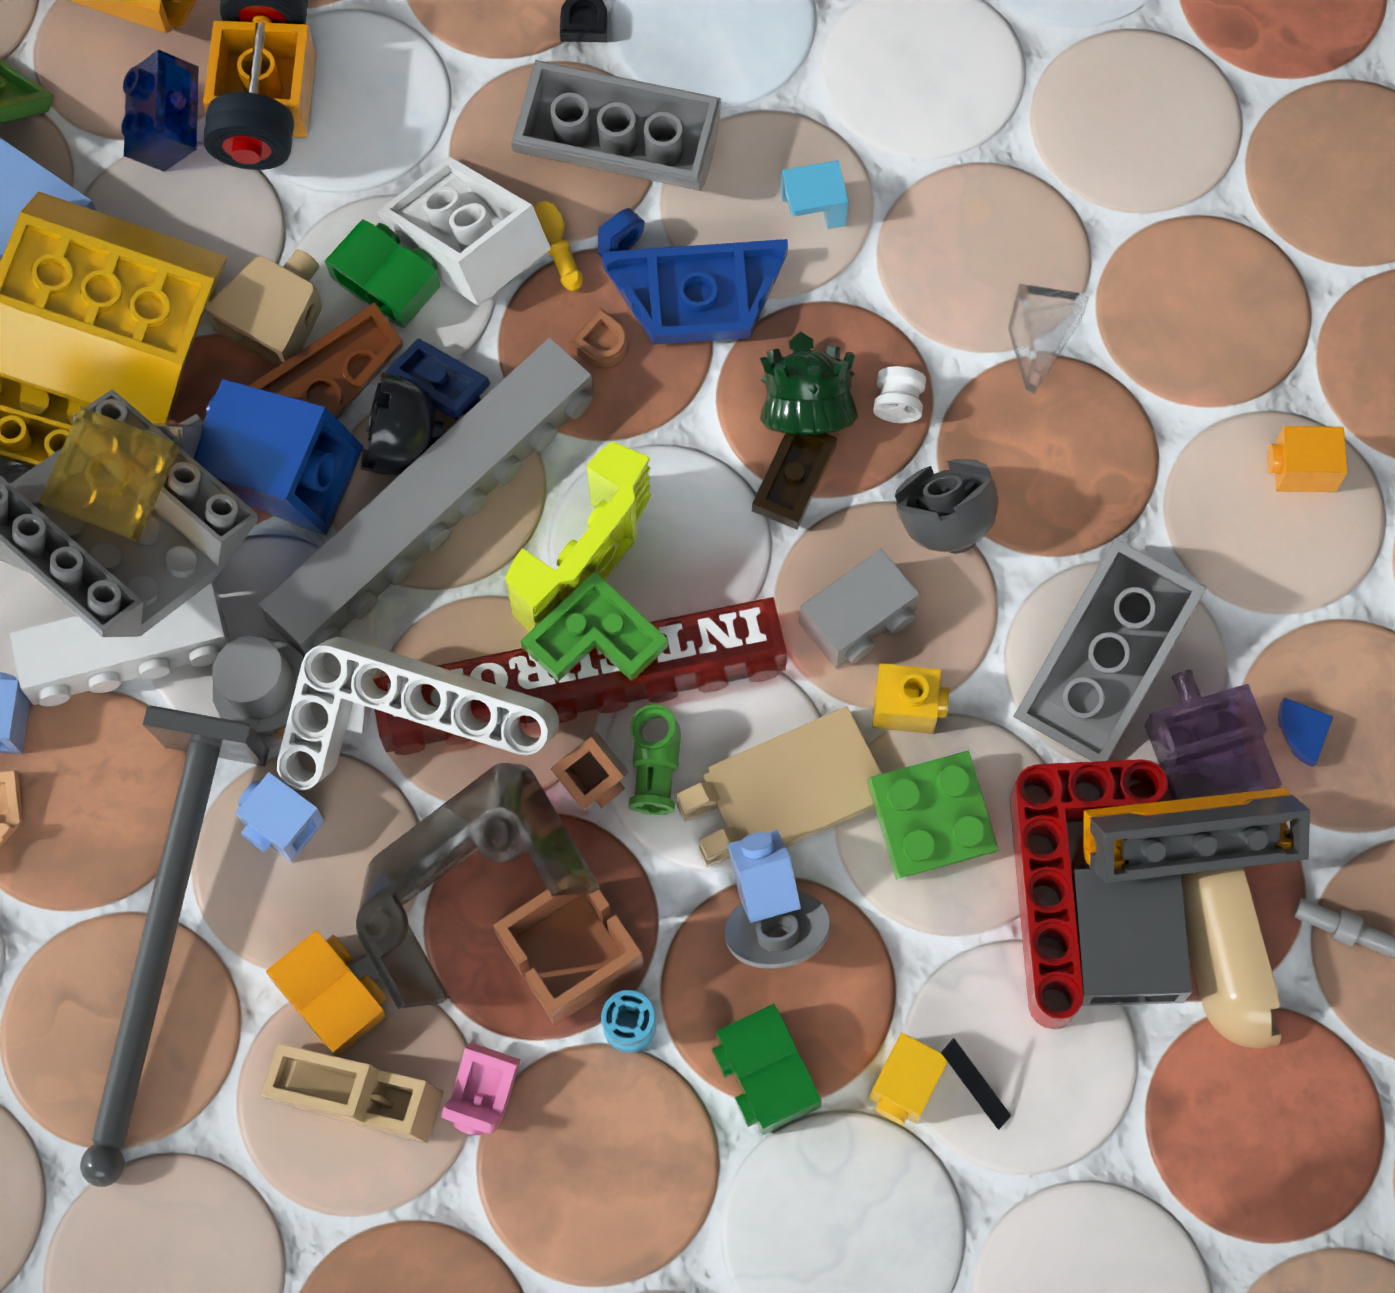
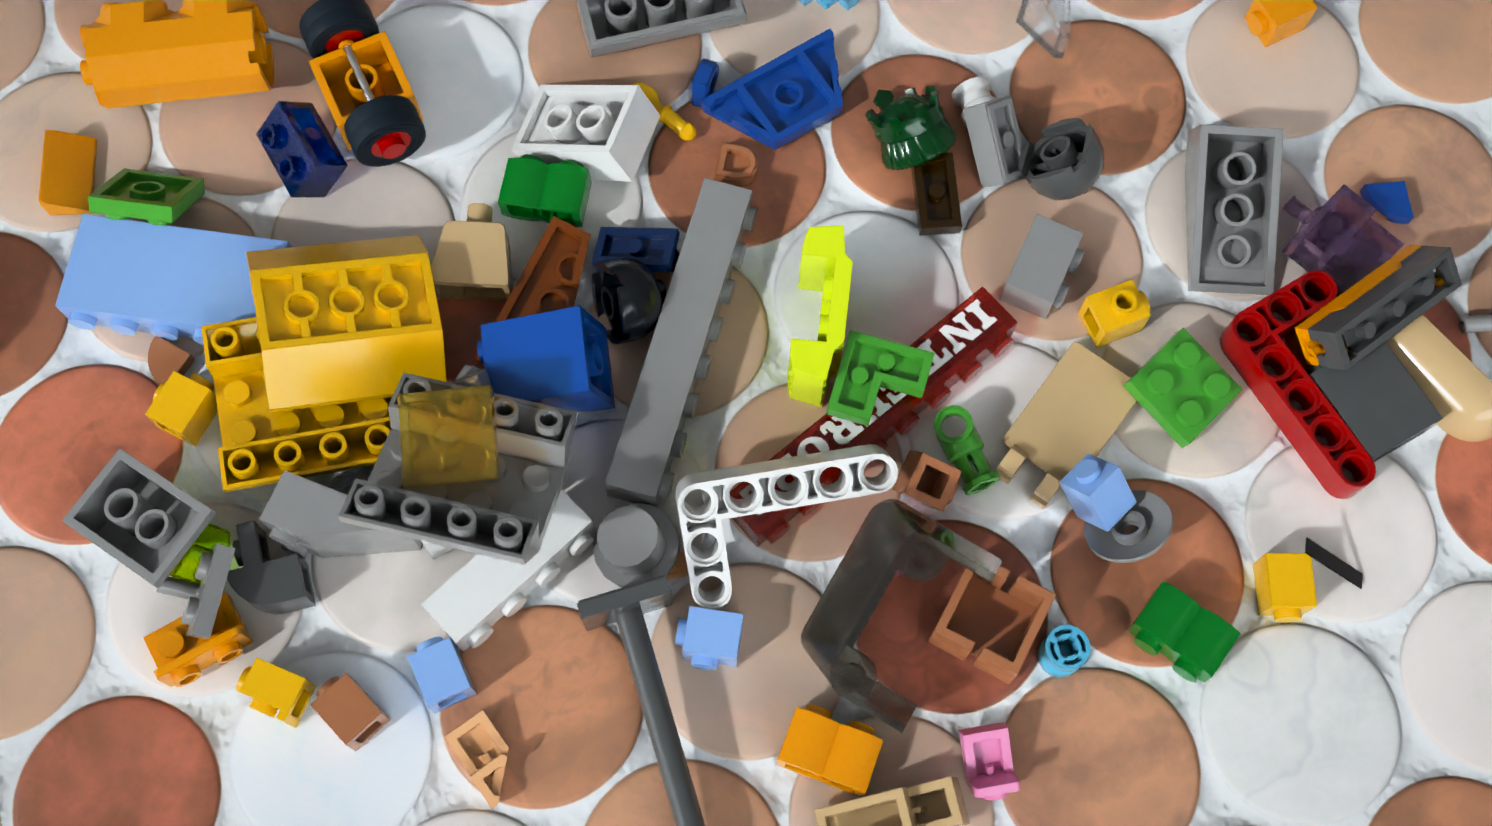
camera: 30 degrees left, 0 degrees up
none -> light grey slope [964,95,1023,187]

